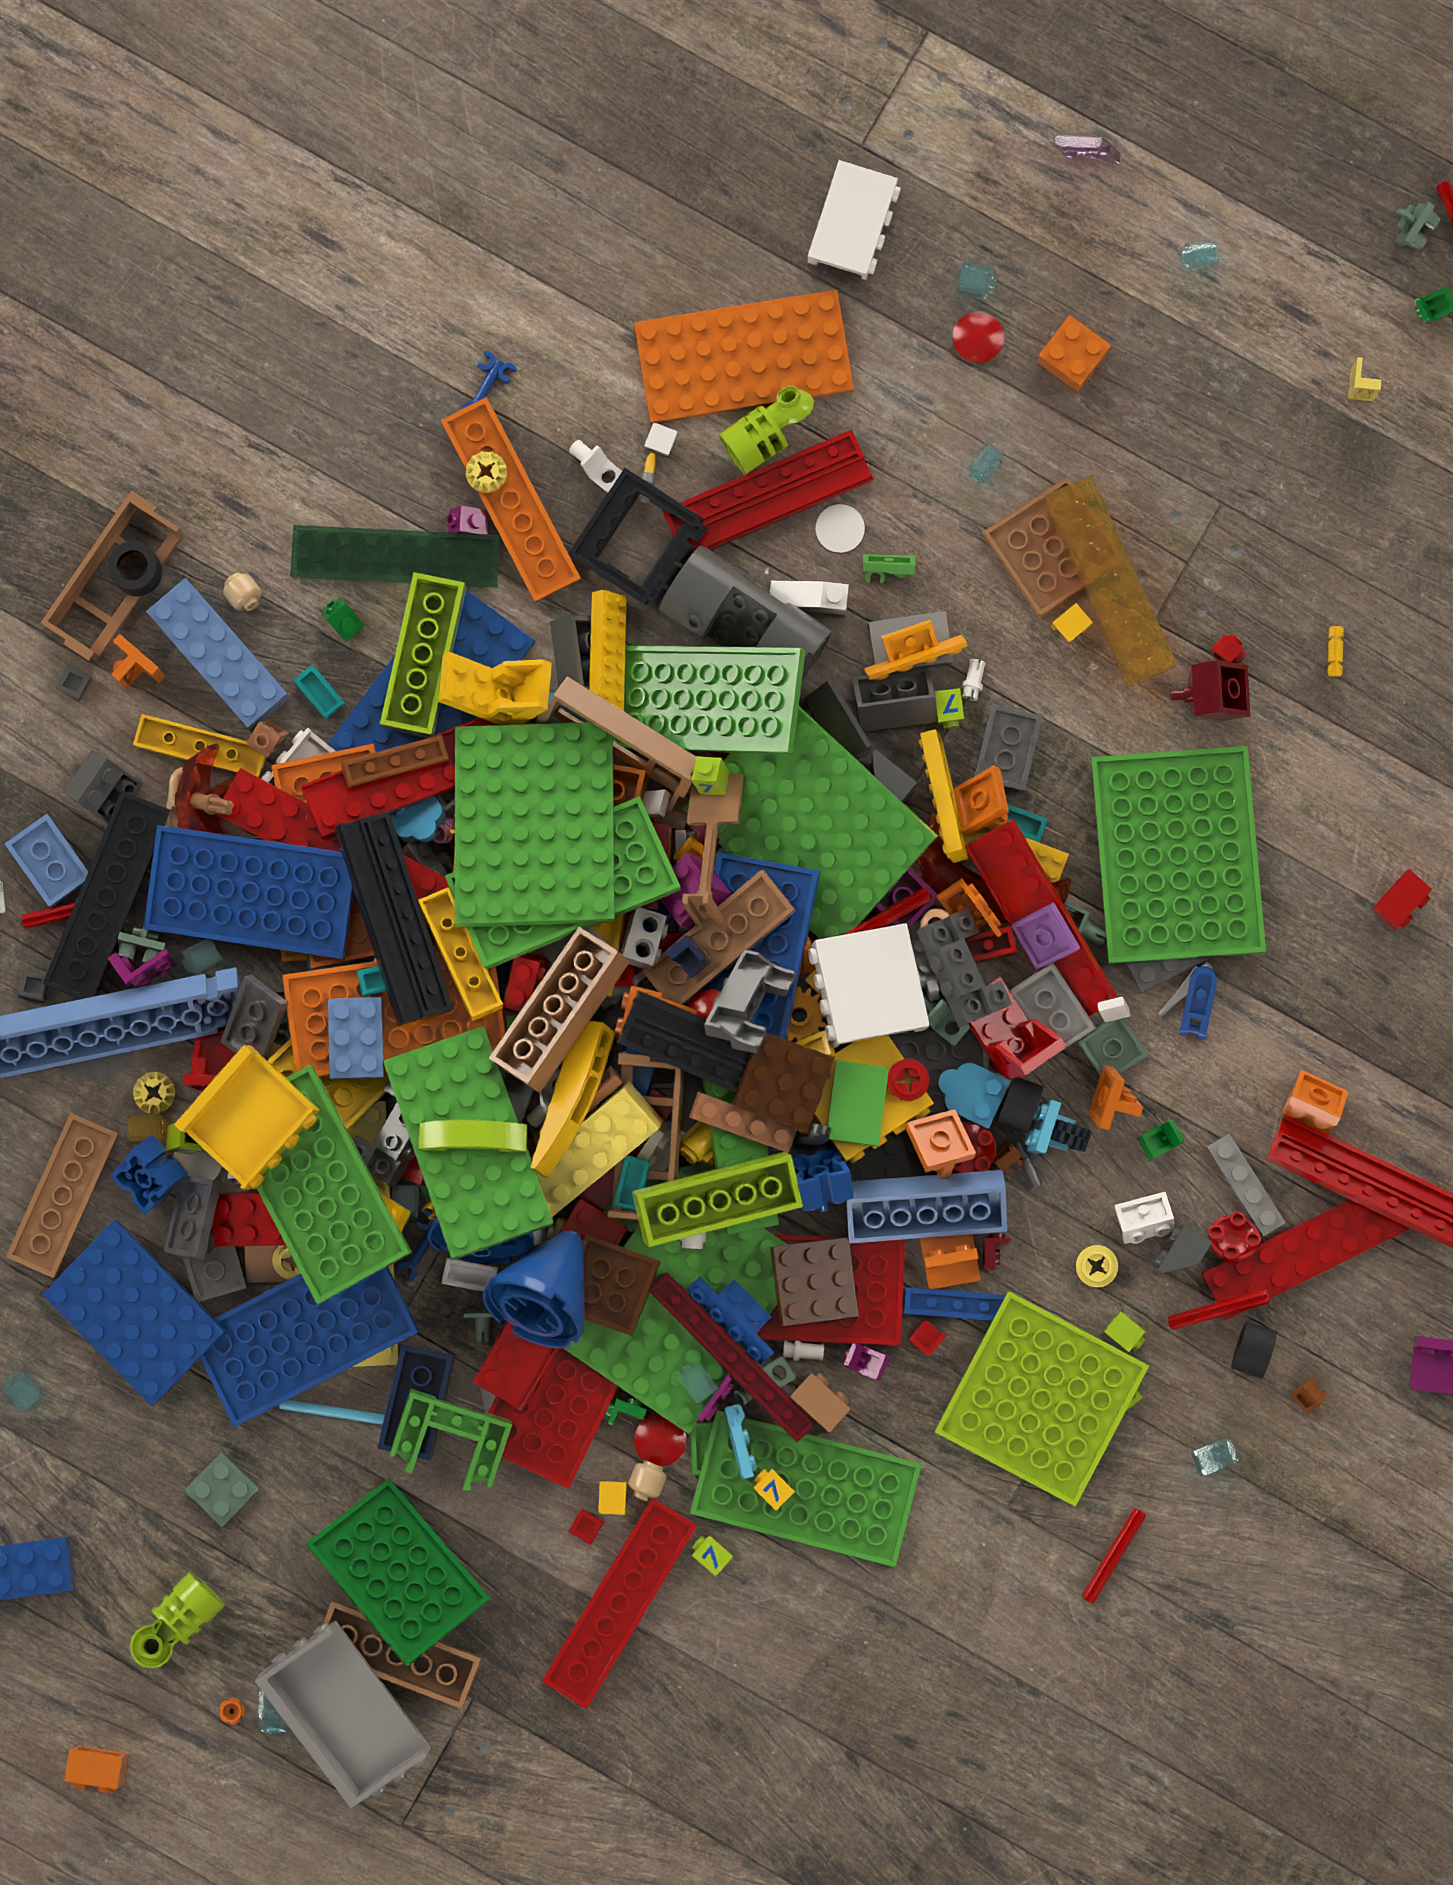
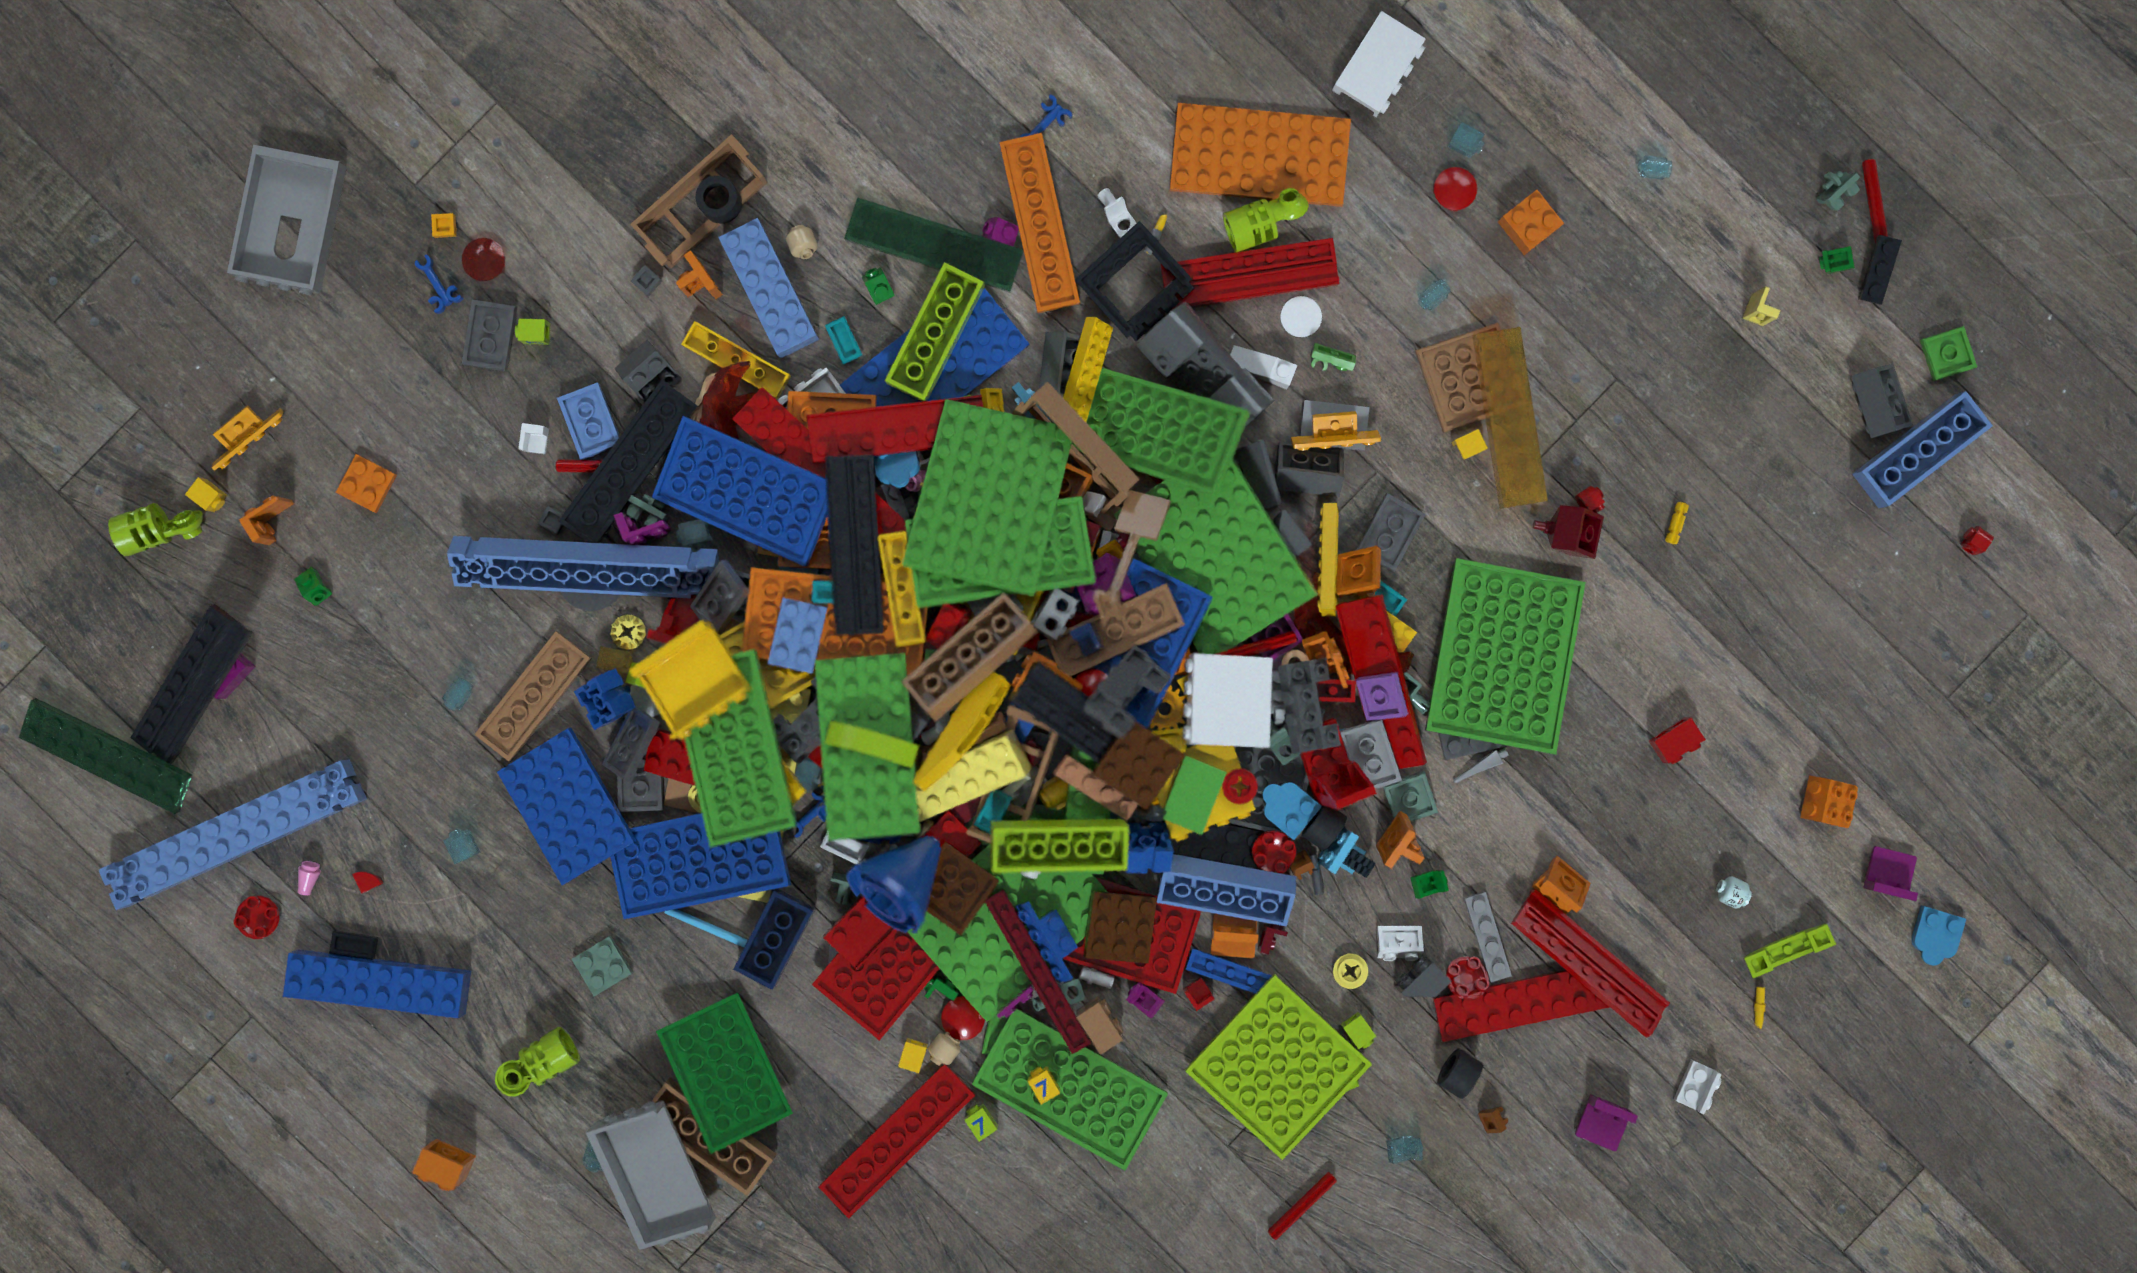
camera: 10 degrees right, 5 degrees up
medium nougat axle [190,792,234,815] -> none
orange plate [219,1698,245,1724] -> none
nougat bracket [247,719,289,757] -> none
dark orange tile [340,735,449,788] -> none
bright green wedge [390,1388,512,1491] -> none
yellow bracket [438,652,552,725] -> none
light yellow gear [466,451,507,493] -> none
red tile [568,1509,604,1545] -> none
white tile [644,422,678,457] -> none
clear light blue brick [678,1361,719,1404] -> none
lime brick [691,756,730,796] -> none
medium azure hinge [724,1404,756,1480] -> none
orange bracket [905,1109,976,1180] -> none
lime brick [934,688,964,729] -> none
white pin [962,659,986,701] -> none
clear purple wing [1054,135,1121,163] -> none
white tile [1098,997,1130,1023] -> none
red axle [1168,1290,1270,1330] -> none
blue plate [1179,966,1217,1039] -> none

